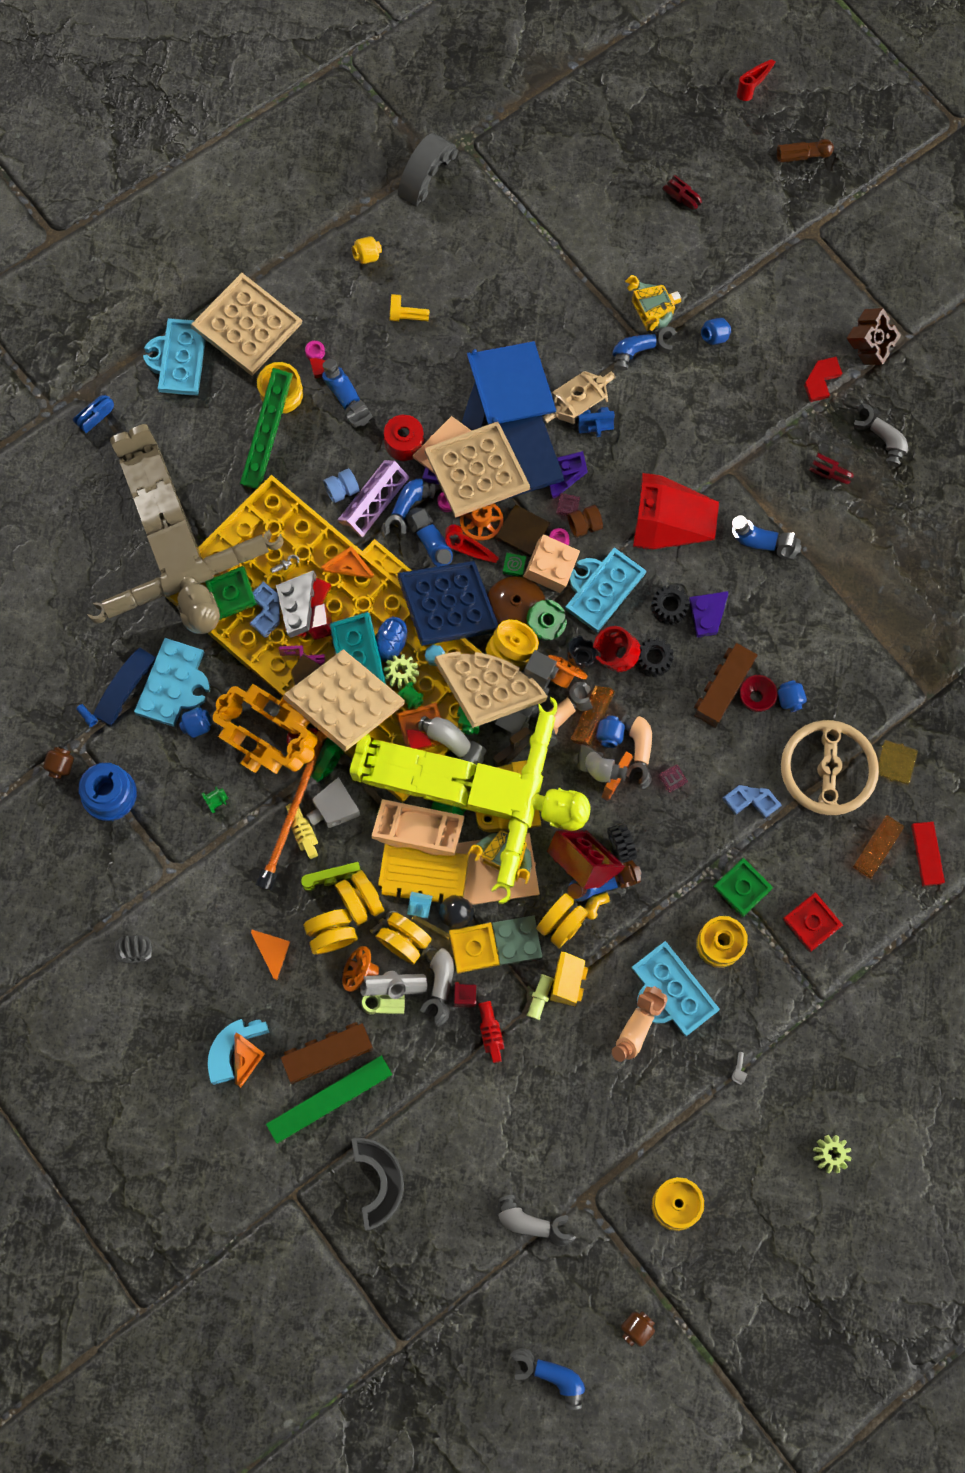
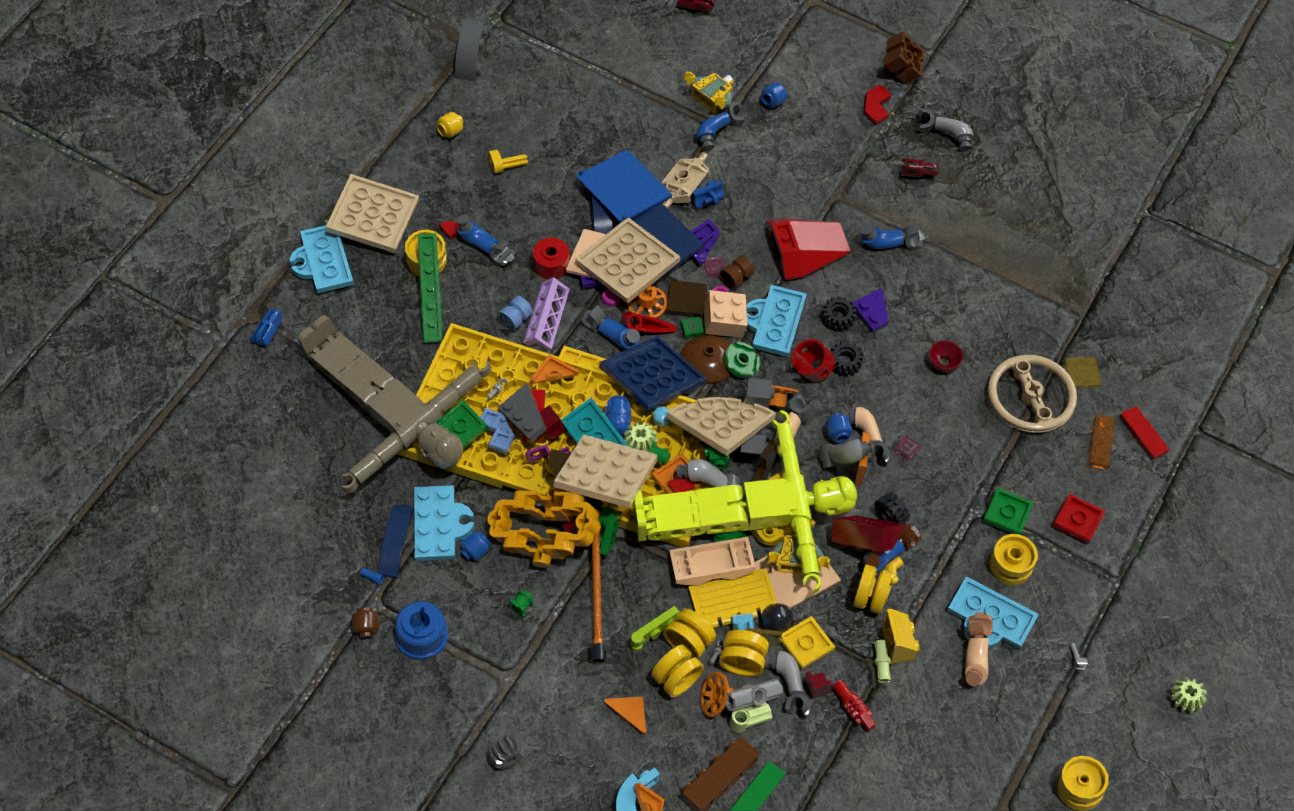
camera: 20 degrees left, 15 degrees down
light yellow hinge [286,803,318,859] -> none
dark pink tile [305,341,325,360] -> none
light grey torso [306,777,360,828] -> none
piece [381,479,435,538] -> none
yellow wheel [486,619,539,671] -> none
sand green plate [492,915,542,966] -> none
black hair [567,635,598,668] -> none
clear orange plate [570,686,615,746] -> none
reddish brown brick [694,643,758,728] -> none
medium blue tile [722,785,782,819] -> none
blue head [777,680,807,712] -> none

